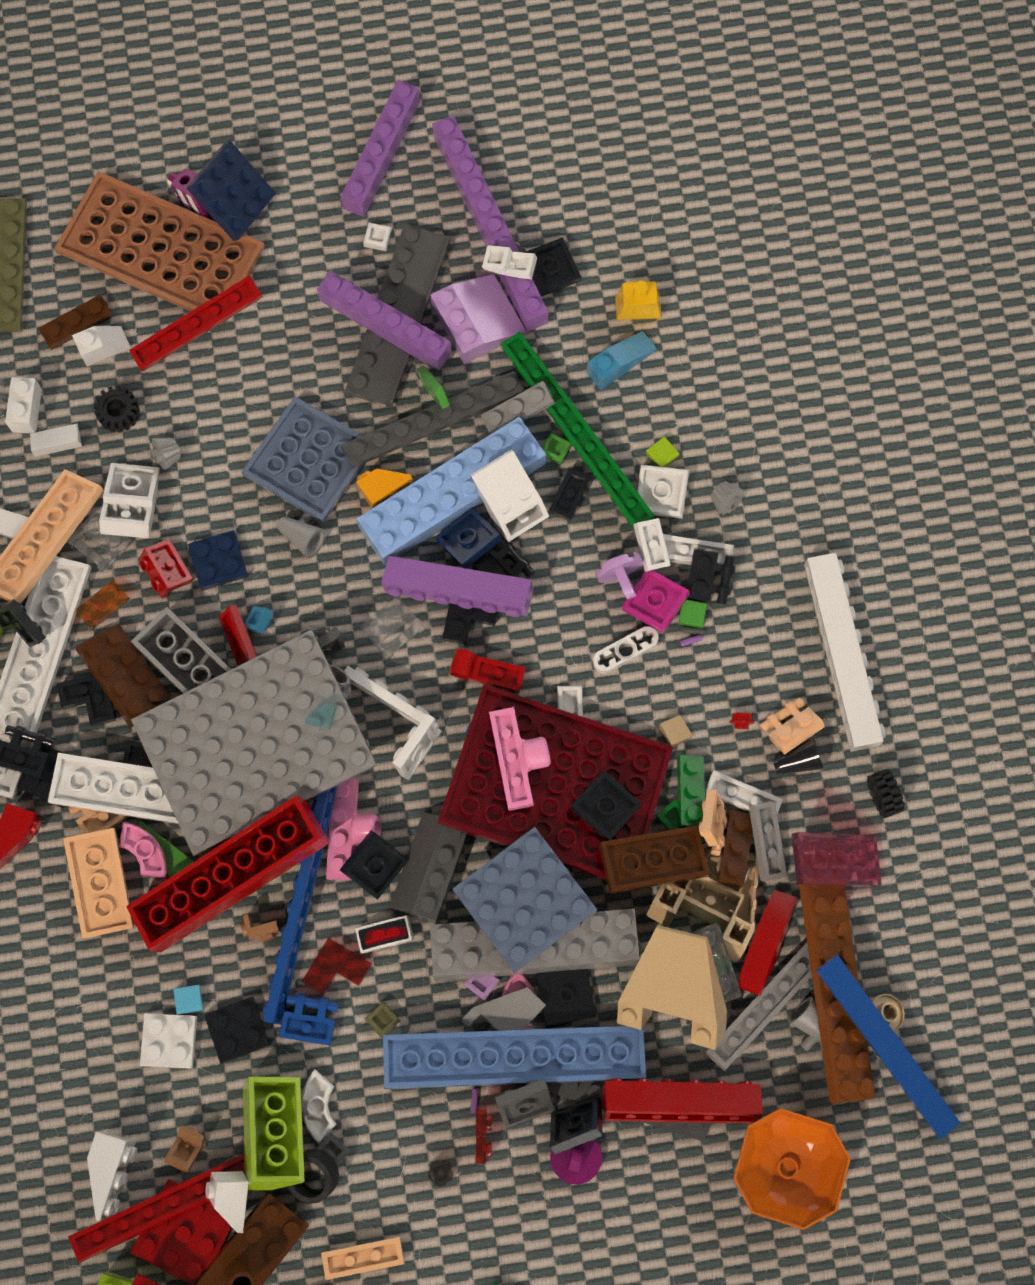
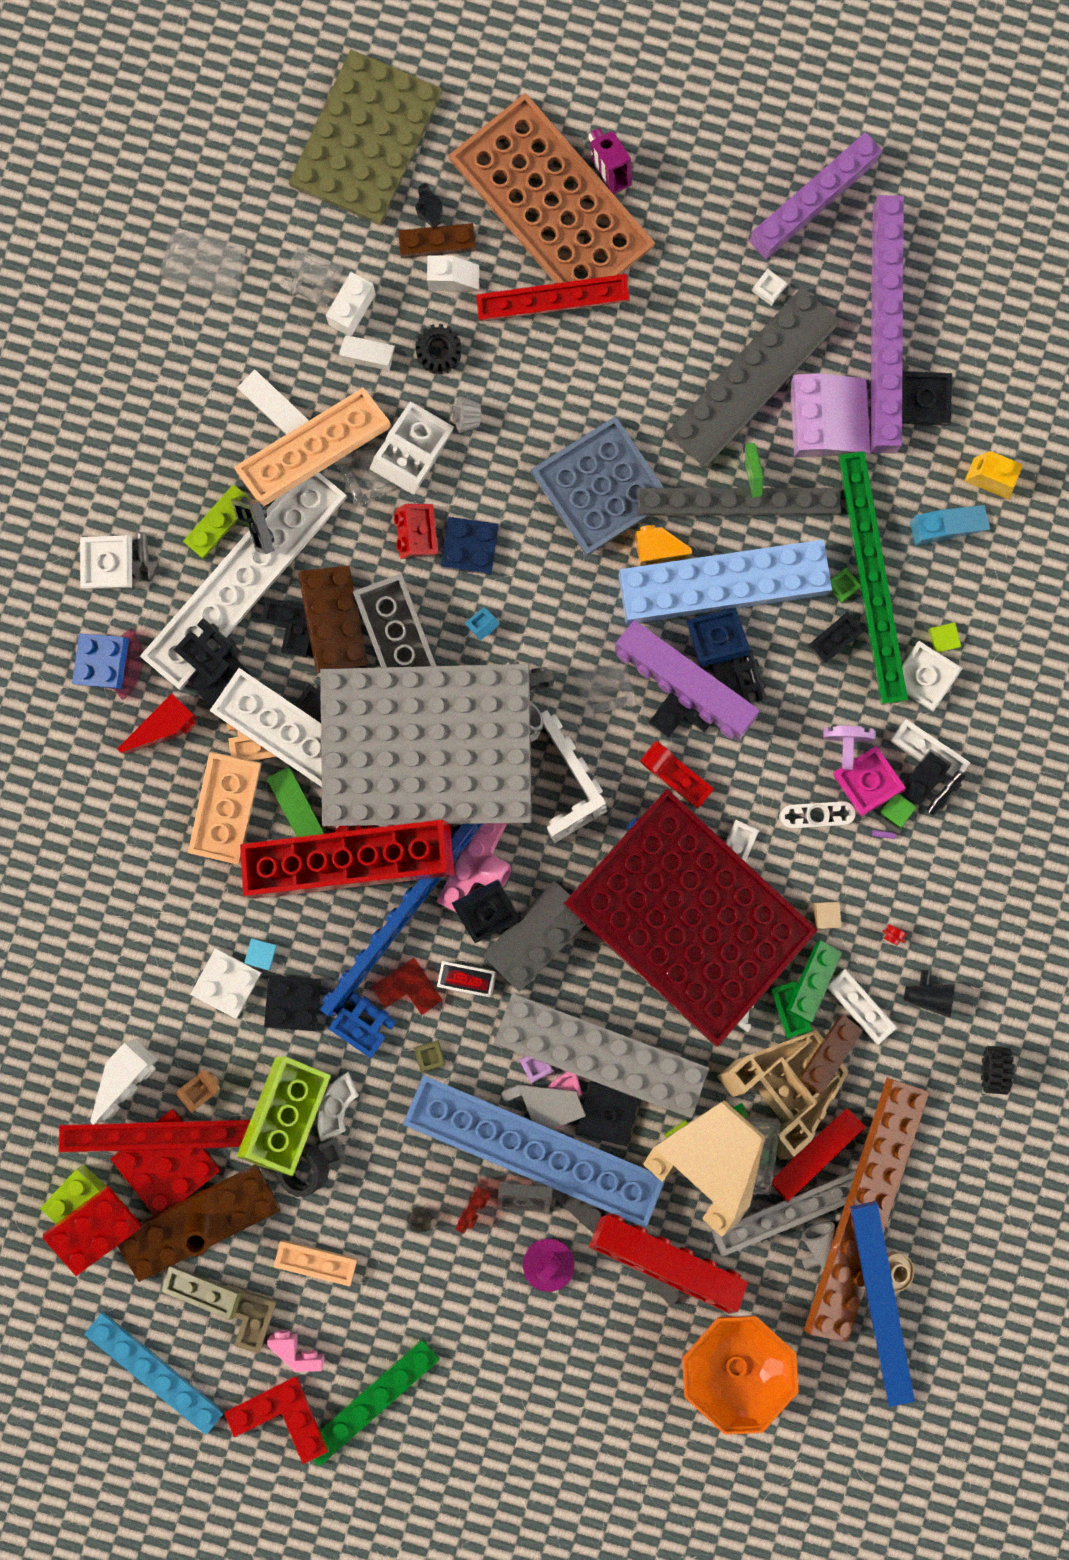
camera: 20 degrees right, 10 degrees up
clear orange plate [76,580,130,630] -> none
bright pink tile [119,822,168,878] -> none
dark blue plate [186,140,276,241] -> none
white slope [206,1171,249,1233] -> none
red plate [219,605,257,666] -> none
medium nougat bracket [240,913,281,942] -> none
light grey piece [277,513,326,558] -> none
clear light blue tile [305,704,337,730] -> none
medium lavender brick [317,271,452,371] -> none
sand blue plate [452,827,597,973] -> none
medium lavender piece [470,1089,479,1113] -> none
white slope [471,449,549,542] -> none
light grey plate [481,381,556,435] -> none
white slope [482,245,537,279] -> none
bright pink plate [489,707,551,811] -> none
black plate [550,1094,602,1154] -> none
black plate [570,771,642,841] -> none
reddish brown plate [599,825,710,894] -> none
white plate [633,518,671,572] -> none
light nougat plate [699,789,728,856] -> none
light grey piece [711,481,744,515] -> none
light grey plate [749,801,787,881] -> none
light nougat plate [759,697,825,755] -> none
clear pink plate [791,832,882,887] -> none
white brick [804,553,886,752] -> none
none -> black piece [415,183,443,229]

